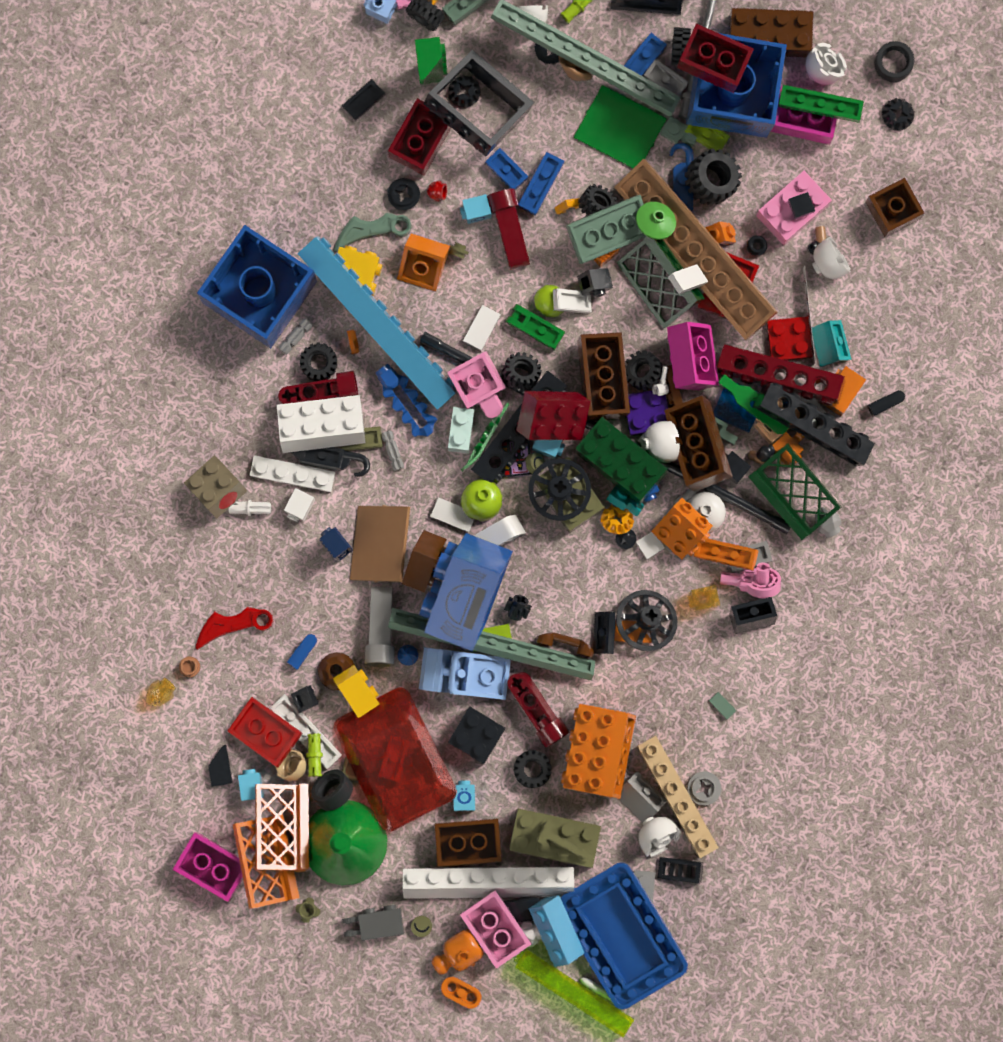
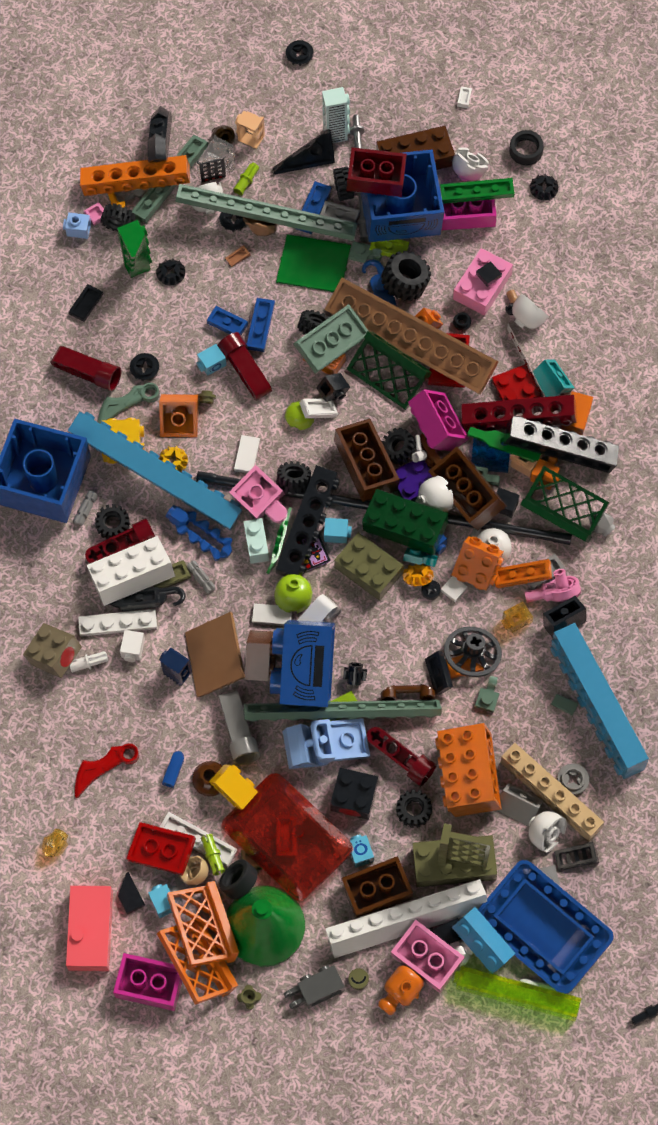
camera: 15 degrees left, 15 degrees down
nougat plate [179,656,200,678] -> none
black tile [291,685,319,713] -> none
orange tile [347,330,360,354] -> none
dark red brick [388,98,451,176] -> none
blue plate [397,645,419,666] -> none
black window [423,50,535,157] -> none
red plate [427,181,447,201] -> none
orange plate [441,976,481,1009] -> none
green plate [505,304,565,351] -> none
dark red brick [517,391,591,440] -> none
olive tile [525,452,545,474] -> none
black wheel [528,458,591,521] -> none
light orange tile [554,198,580,214] -> none
bright green dish [636,202,676,240] -> none
white tile [668,264,708,294] -> none
black arm [748,444,775,464] -> none
reddish brown brick [865,178,925,238] -> none
black bar [867,390,905,417] -> none
none -> dark red beam [50,346,122,391]
none -> coral brick [66,886,113,971]
none -> yellow gear [159,446,188,472]
none -> nougat piece [225,245,251,267]
none -> sand green plate [475,675,499,713]
none -> dark azure brick [550,623,649,779]

